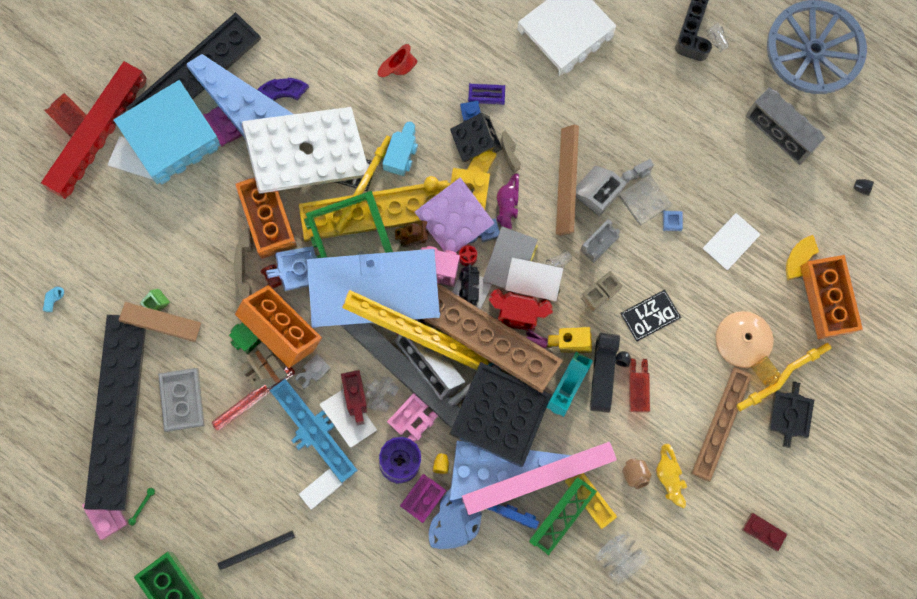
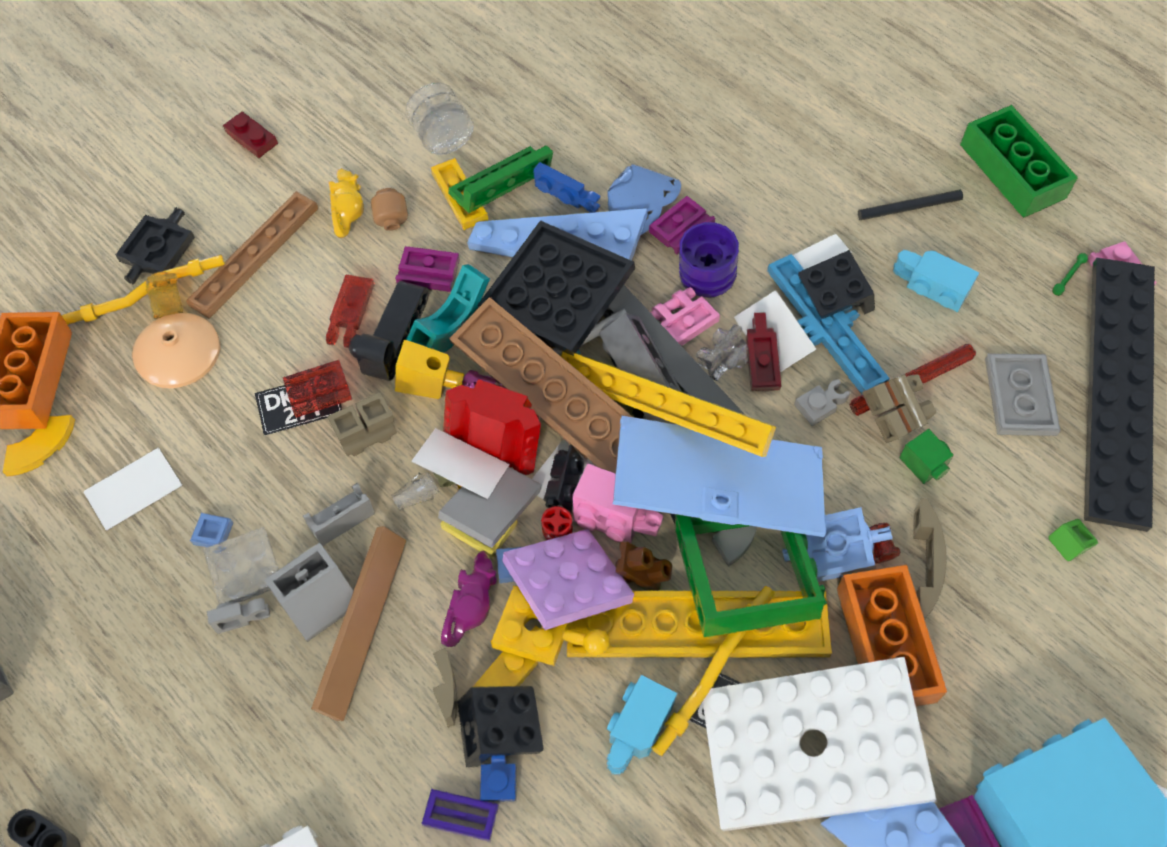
camera: 165 degrees left, 15 degrees down
medium nougat tile [119,302,201,342] -> none
orange brick [235,285,322,368] -> none
yellow hose [432,453,449,474] -> none
bright pink tile [461,442,617,516] -> none
none -> clear red plate [282,360,352,418]
none -> magenta plate [395,246,460,292]
none -> black bracket [798,250,875,319]
none -> medium azure hinge [893,250,979,312]

